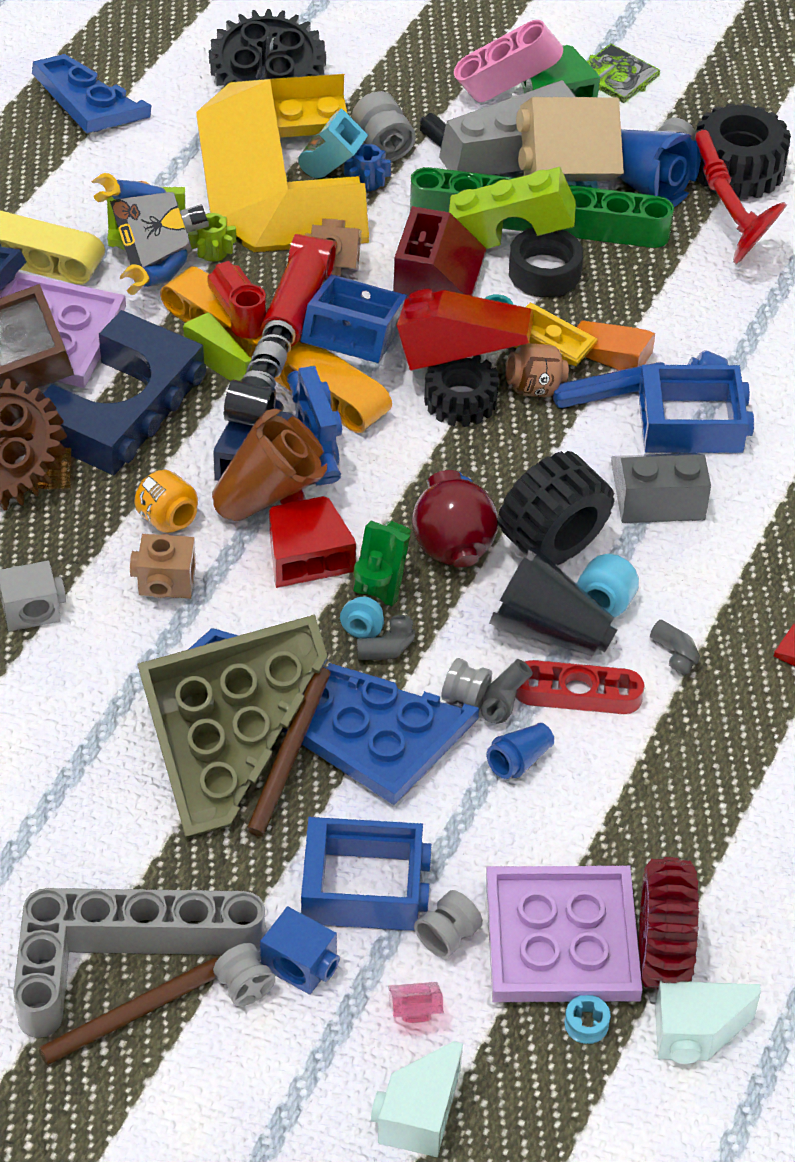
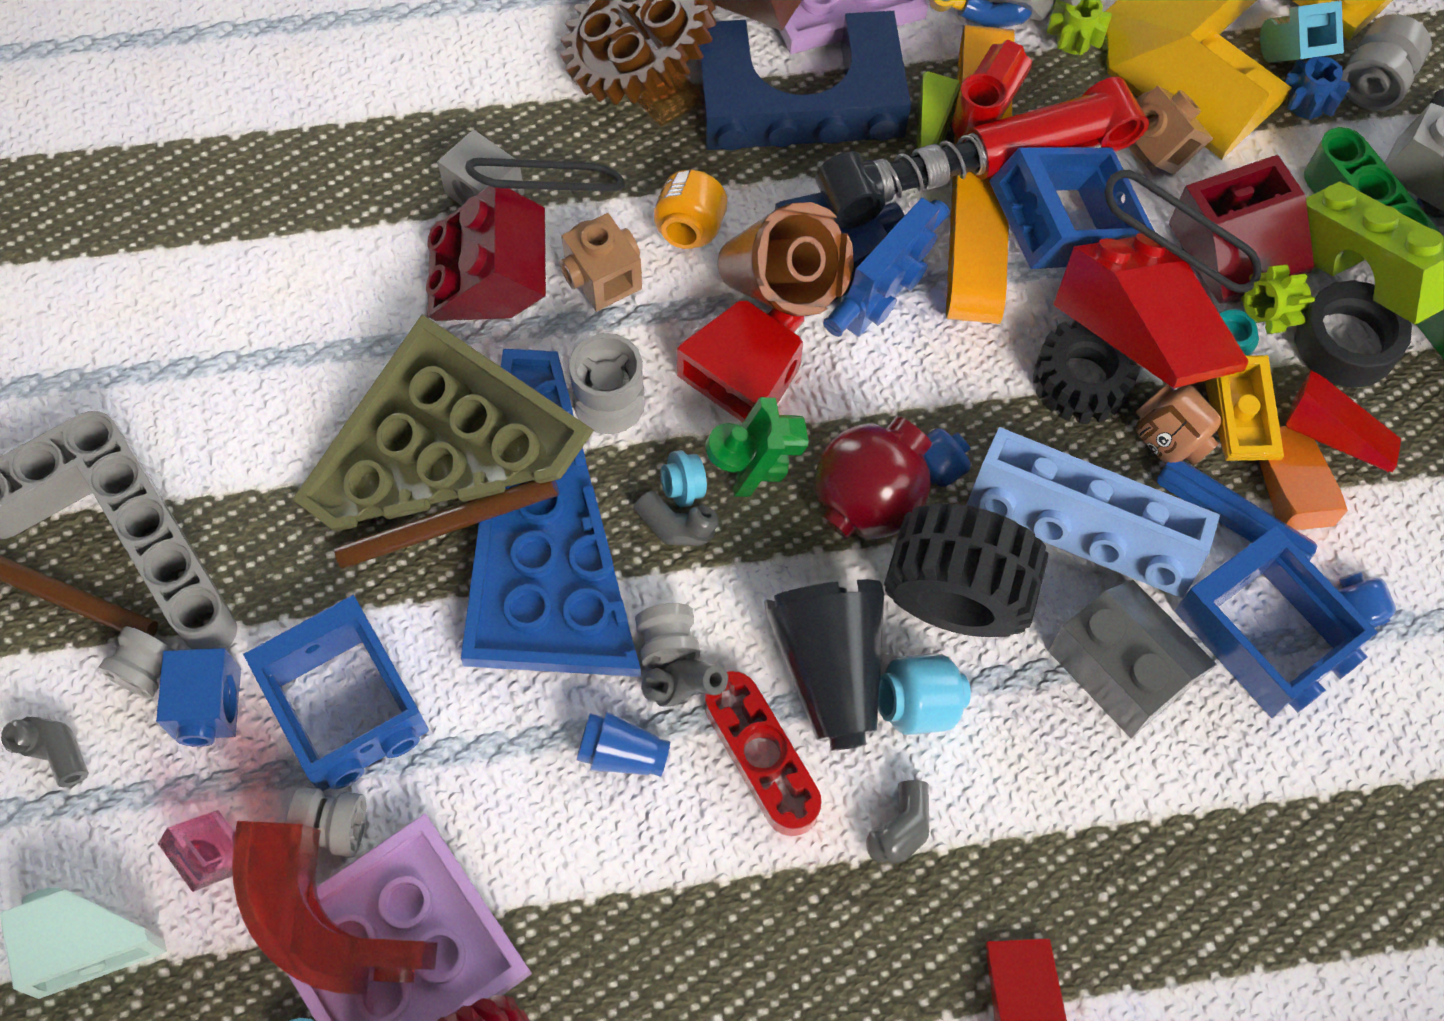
camera: 55 degrees right, 15 degrees up
none -> dark grey arm [1,717,89,787]
none -> clear red arch [232,821,438,995]
none -> dark red slope [426,186,546,321]
none -> black piece [465,158,625,192]
none -> light grey wheel [569,333,645,434]
none -> light blue brick [966,427,1220,599]
none -> black piece [1104,170,1262,293]
none -> lime gear [1241,264,1315,334]
none -> red slope [1286,371,1402,473]

